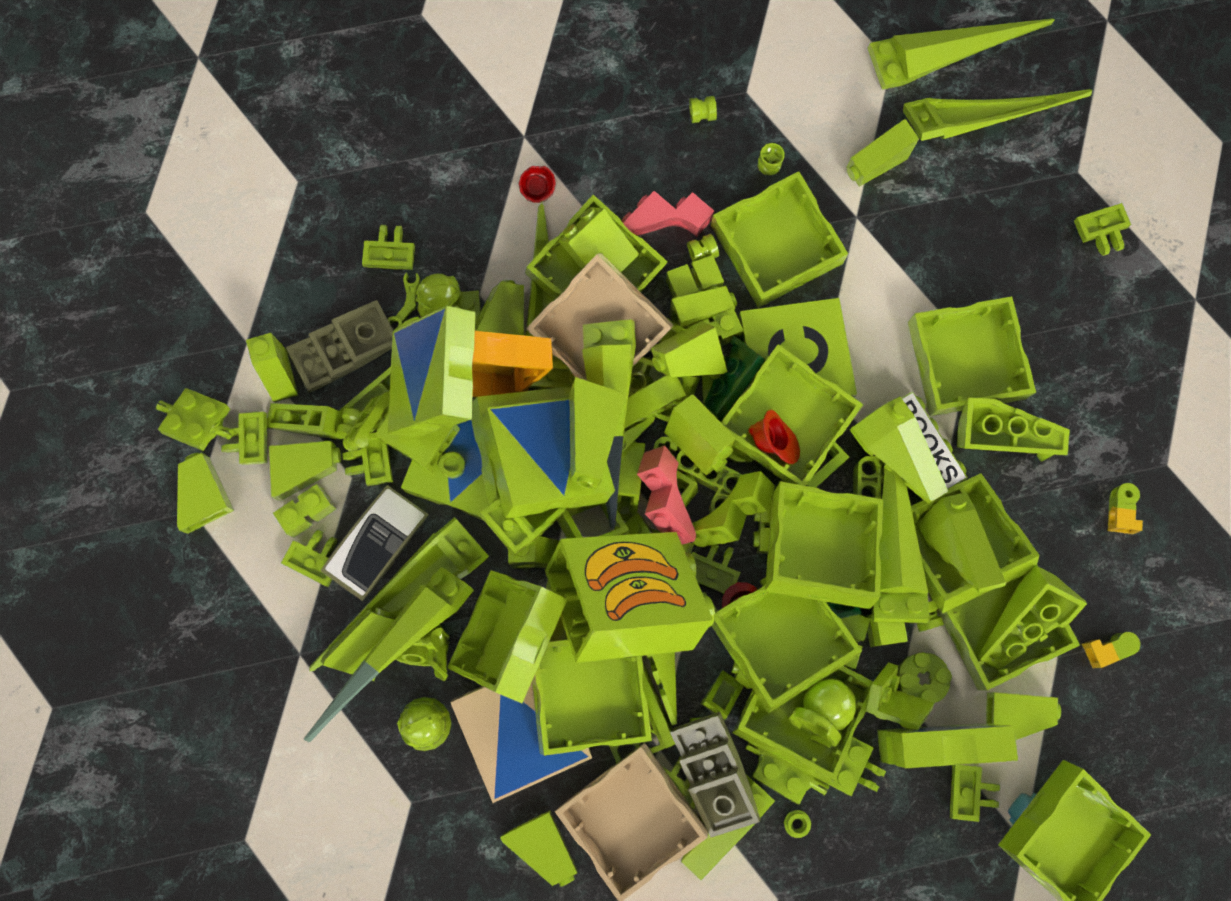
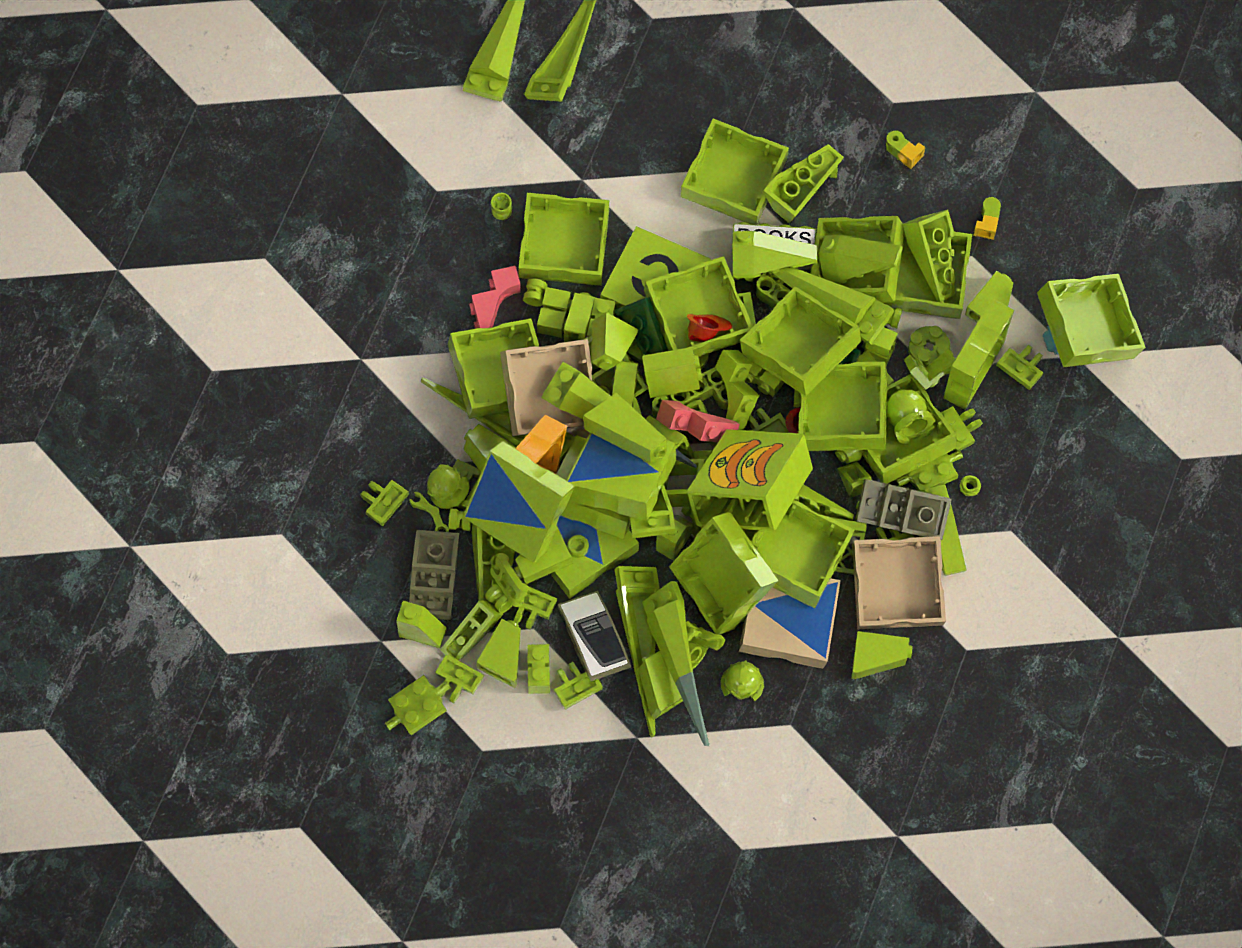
camera: 55 degrees left, 10 degrees down
lime slope [177,453,234,534] -> none
red hair [518,166,556,203] -> none
lime brick [559,207,639,272] -> none
lime wheel [689,96,717,123] -> none
lime slope [846,119,919,187] -> none
lime hinge [1074,203,1132,256] -> none

